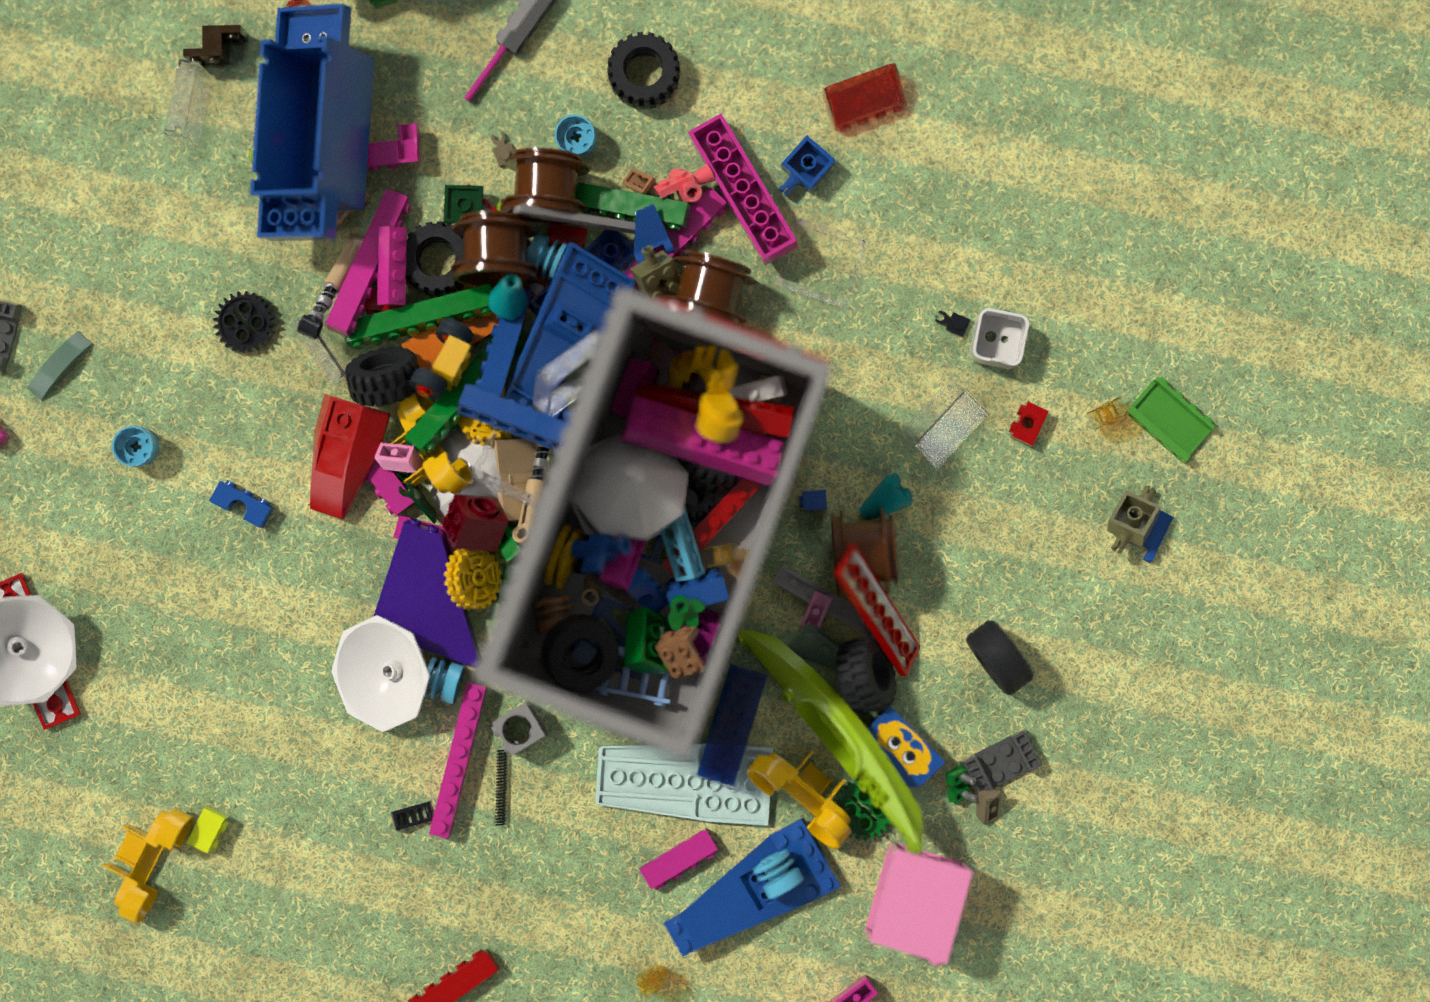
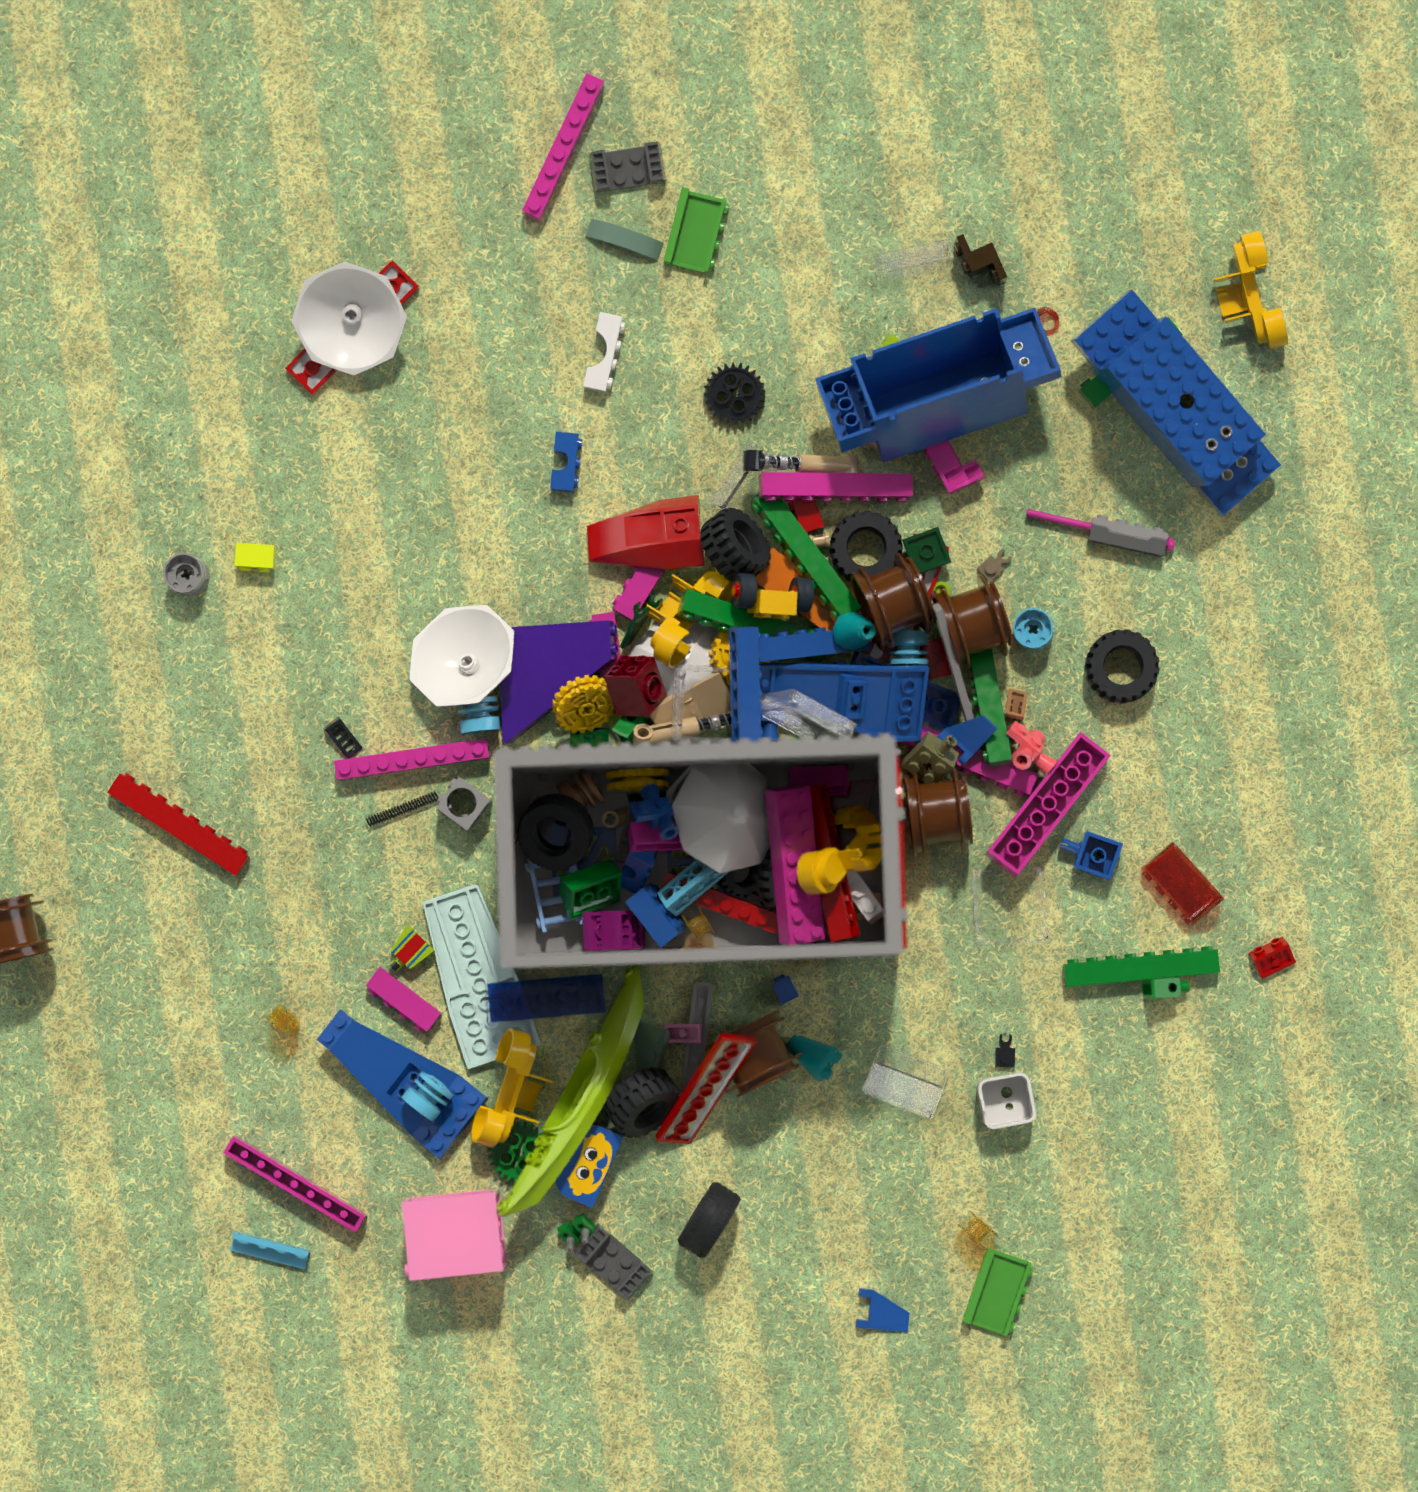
camera: 70 degrees right, 0 degrees up
yellow piece [102,808,194,925] -> none
medium azure wheel [112,426,159,467] -> none
bright pink brick [375,442,423,473] -> none
dark pink brick [377,226,407,306] -> none
medium nougat bracket [655,626,705,678] -> none
green plate [668,595,705,631] -> none
dark tan slope [976,790,1002,825] -> none
red brick [1009,401,1049,447] -> none
olive brick [1107,486,1161,554] -> none
none -> light grey wheel [163,553,210,596]
none -> torso [389,925,435,972]
none -> white arch [583,312,625,393]
none -> bright green panel [663,187,729,274]
none -> tan bush [808,532,830,549]
none -> green brick [1063,946,1220,987]
none -> green torso [1142,977,1190,999]
none -> red bracket [1248,937,1296,979]

